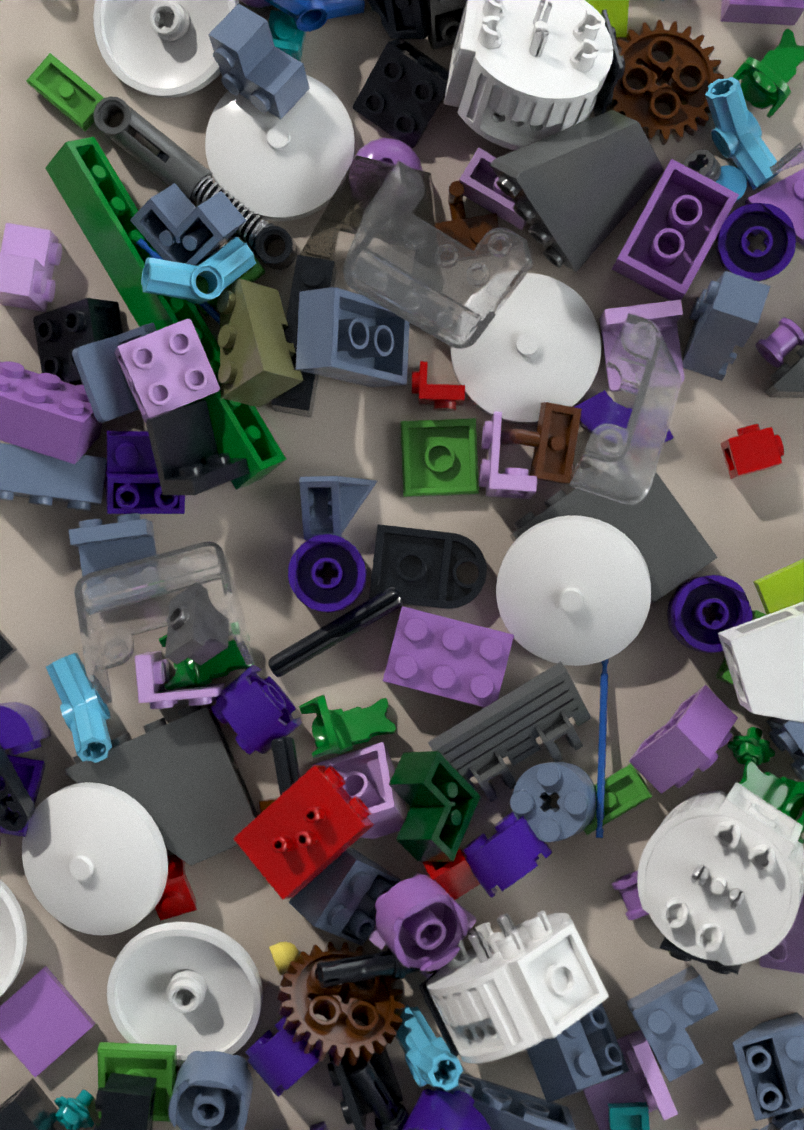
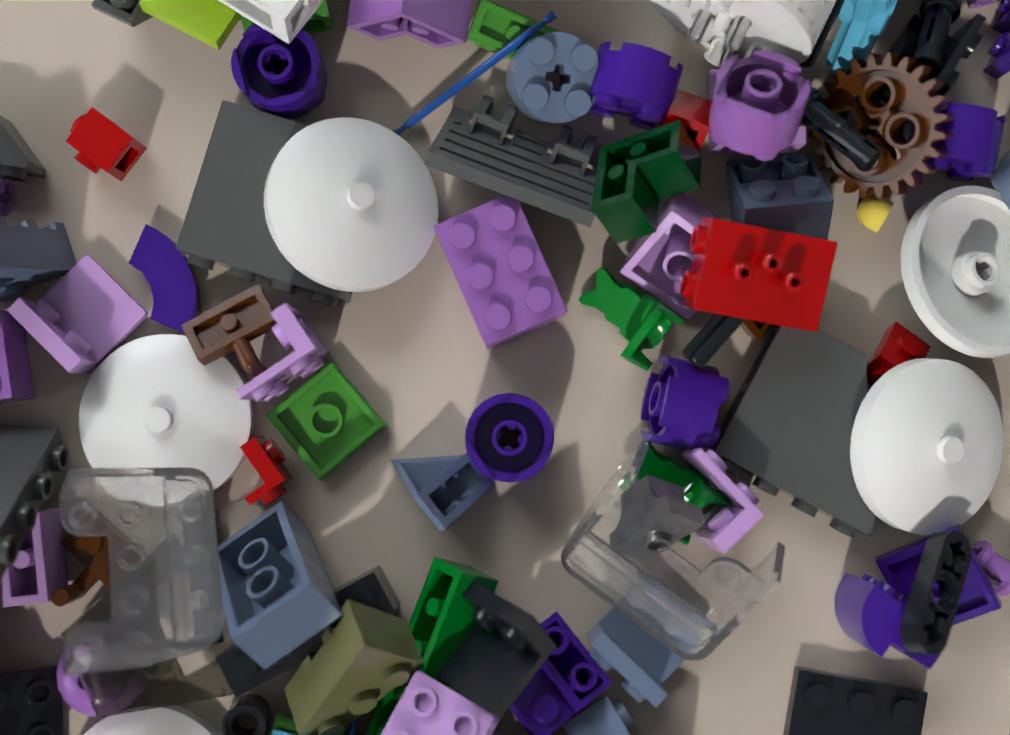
camera: 135 degrees left, 0 degrees up
medium azure piece [46,653,112,763] -> none
black axle [268,587,403,677] -> none
black plate [369,524,487,609] -> none
clear windscreen [569,313,682,505] -> none

